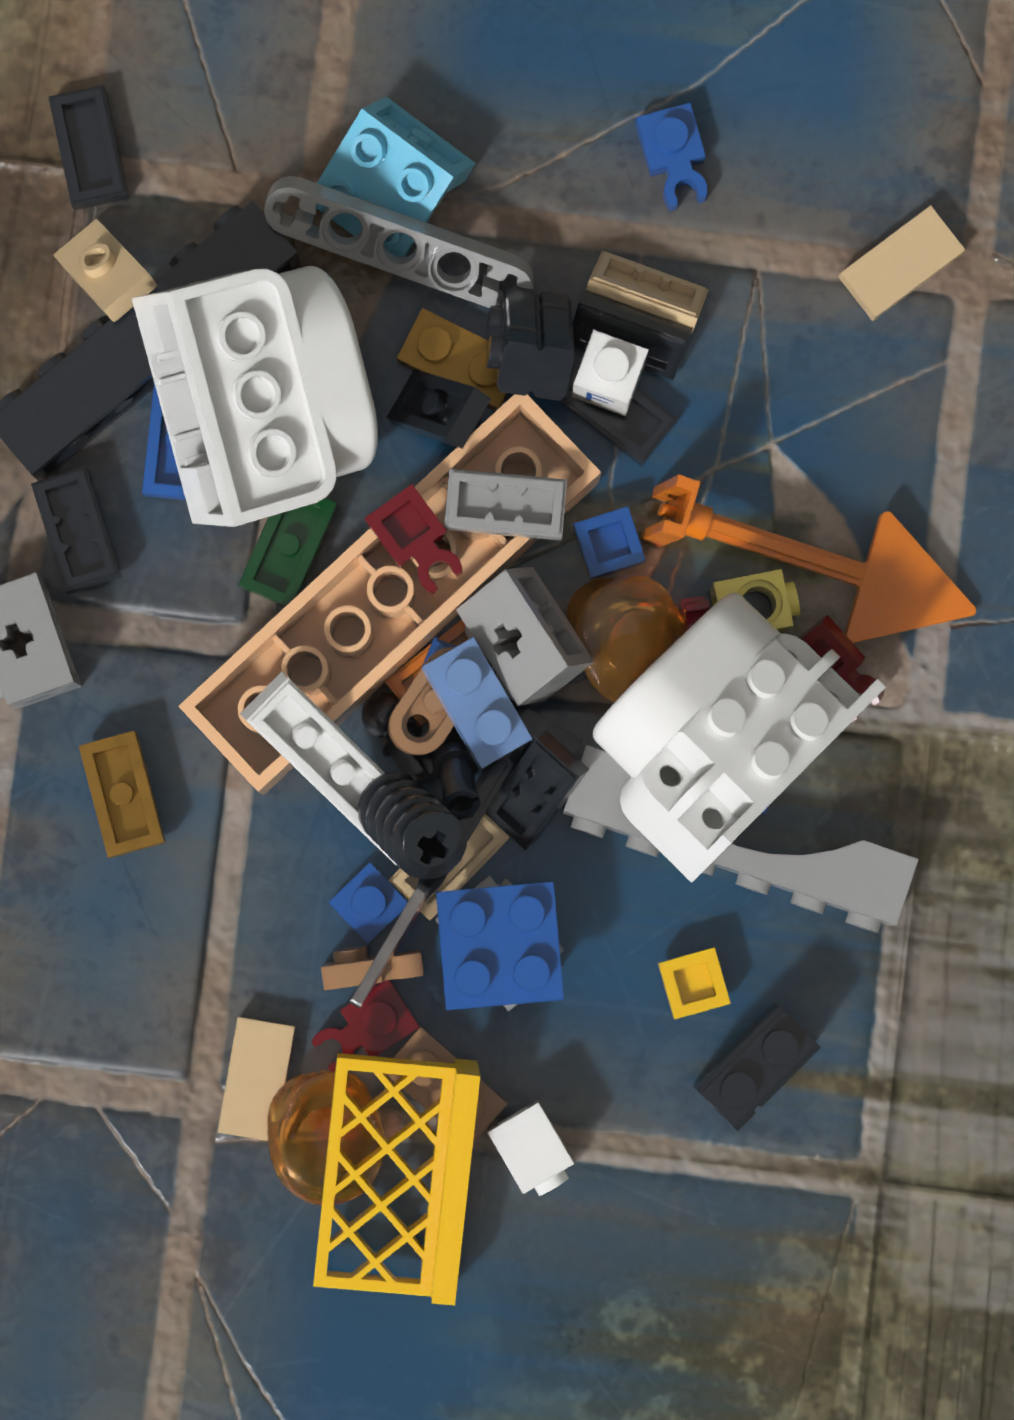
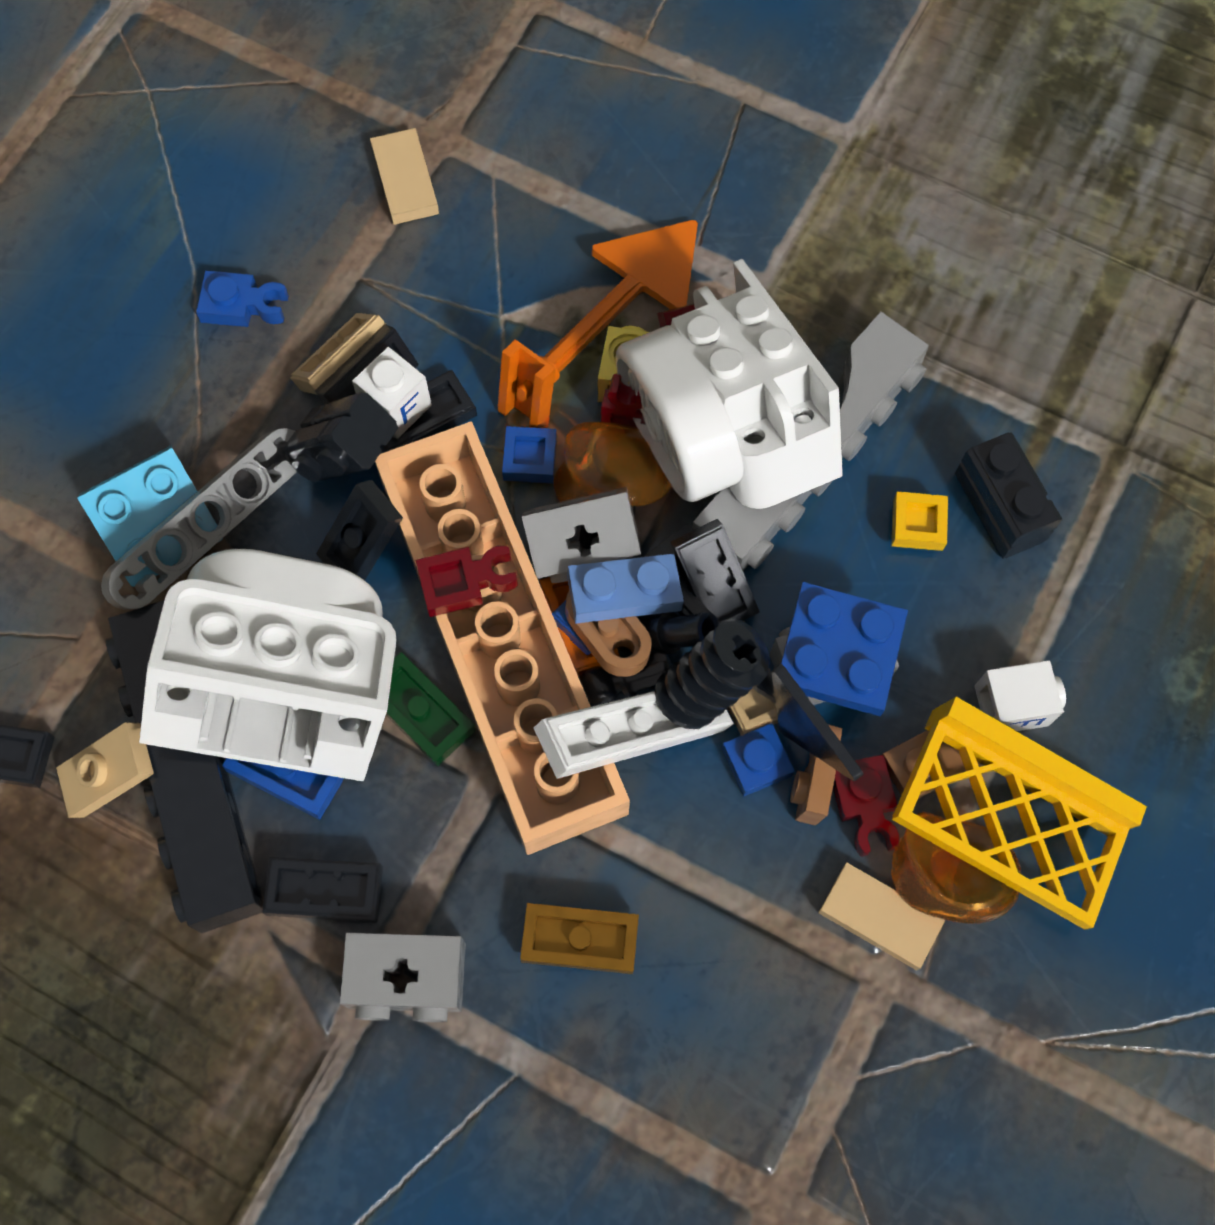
camera: 70 degrees left, 15 degrees down
pearl gold plate [396,308,508,411] -> none
light grey plate [444,469,567,541] -> none

